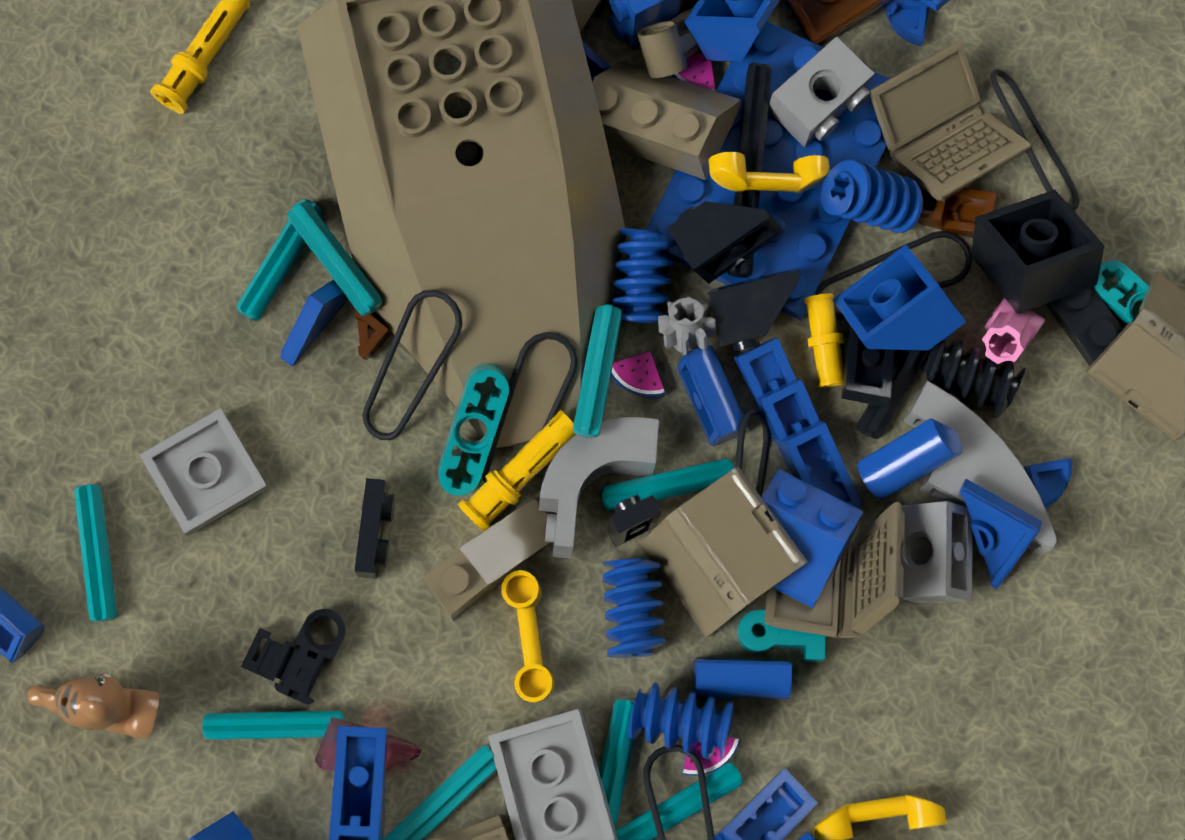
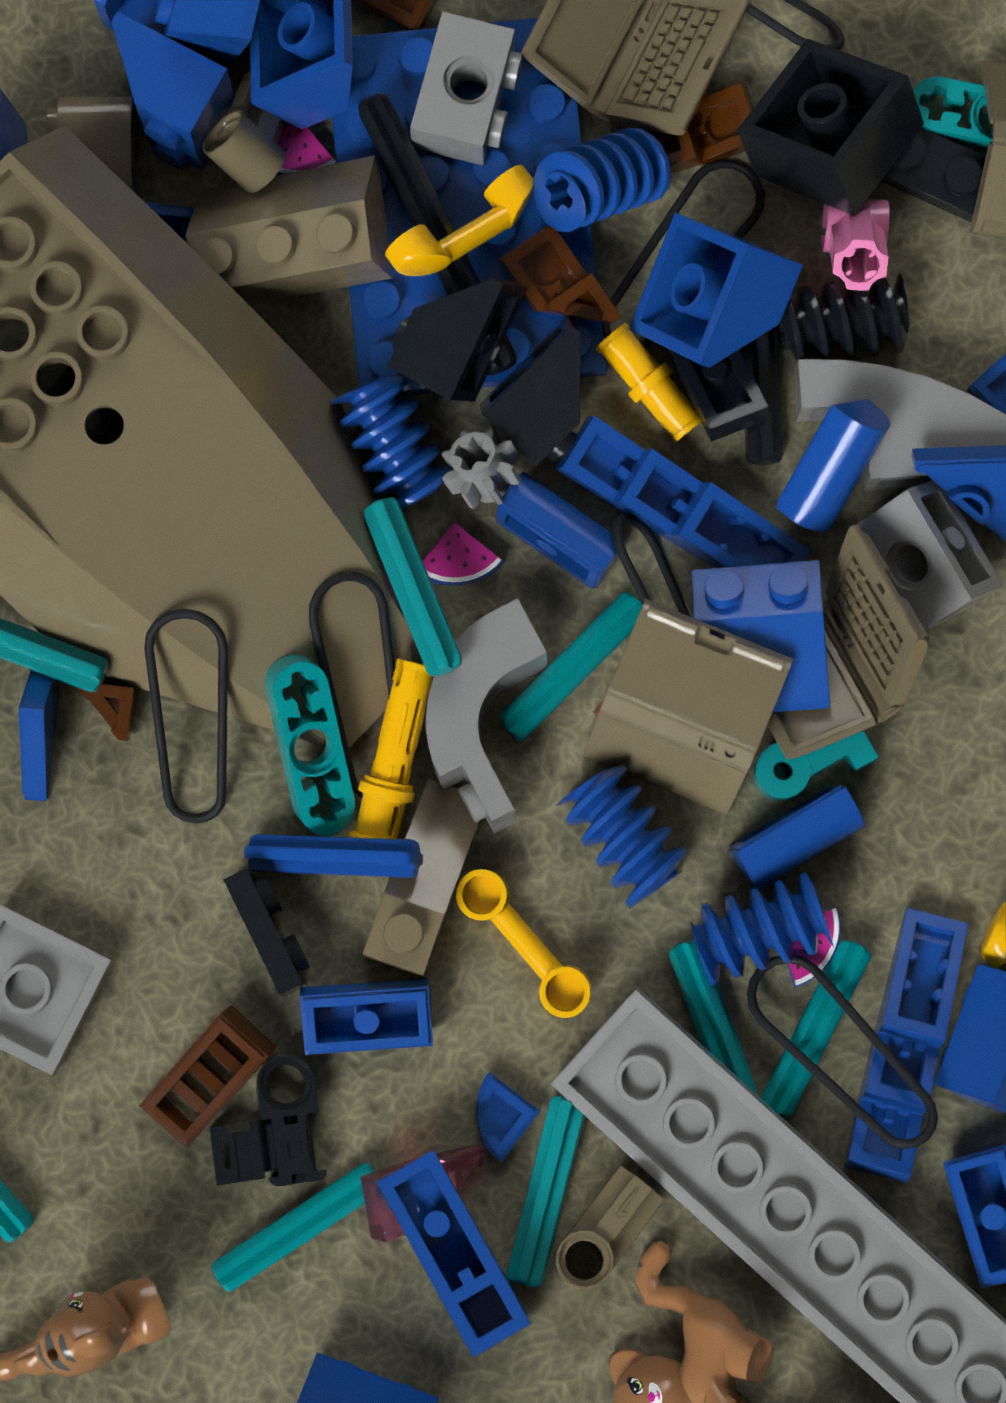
camera: 25 degrees left, 5 degrees up
black plate [607,494,662,548] -> none
none -> reddish brown slope [139,1006,277,1149]
none -> blue axle [244,834,423,878]
none -> blue brick [300,978,433,1055]
none -> blue tile [476,1072,540,1162]
none -> reddish brown slope [498,225,621,323]

